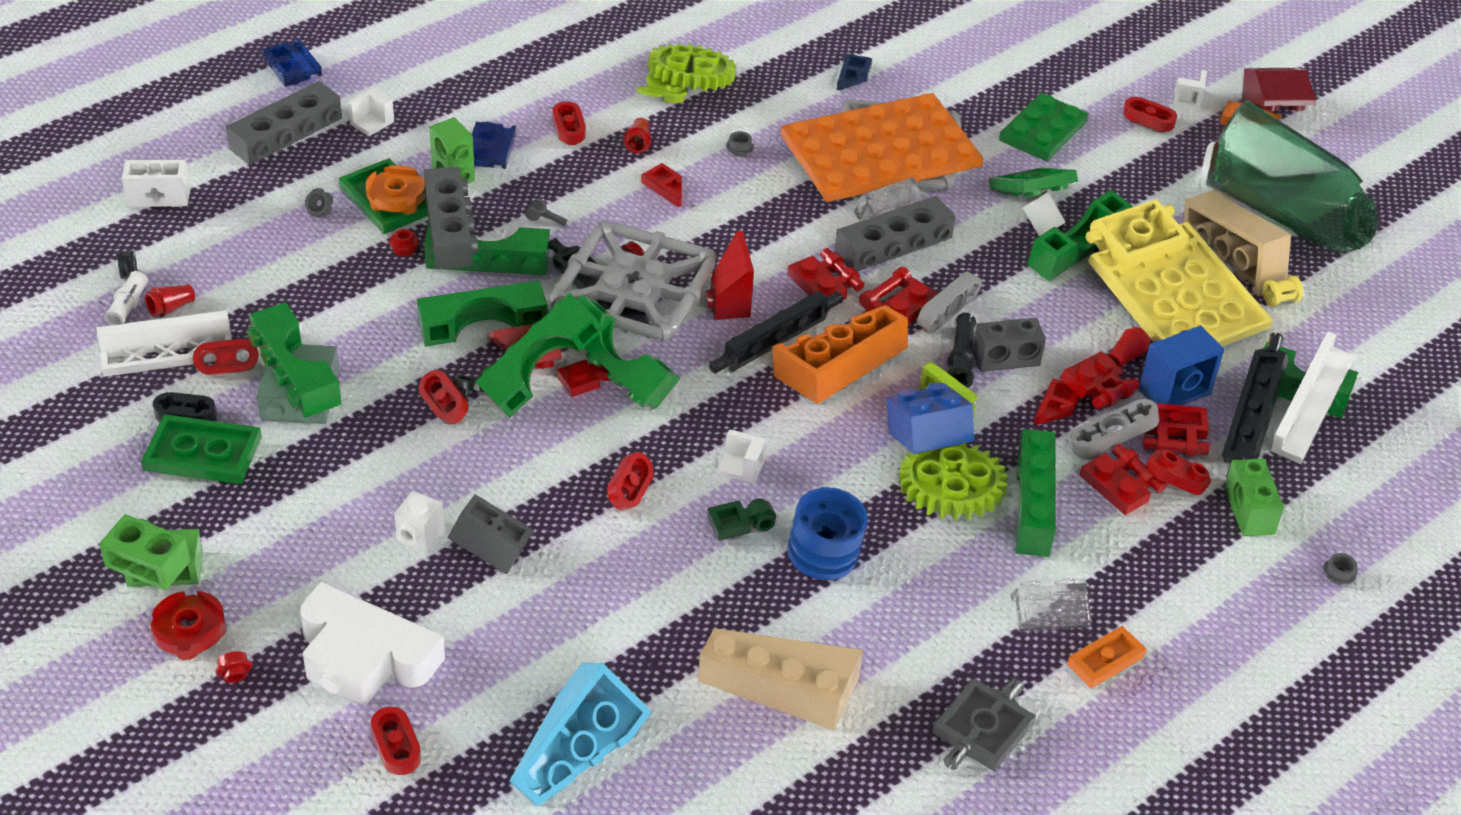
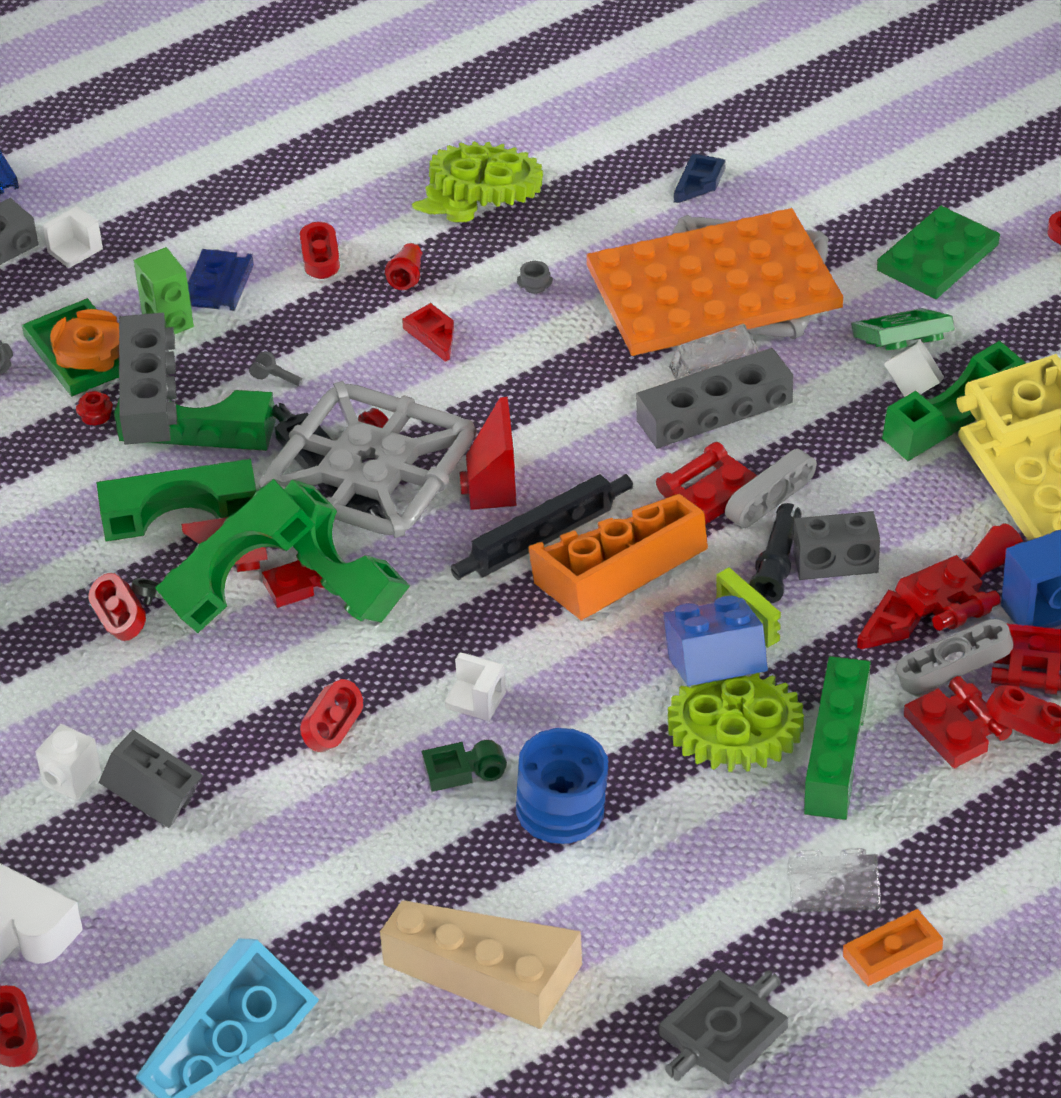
camera: 10 degrees right, 0 degrees up
red plate [788,248,865,300] -> none

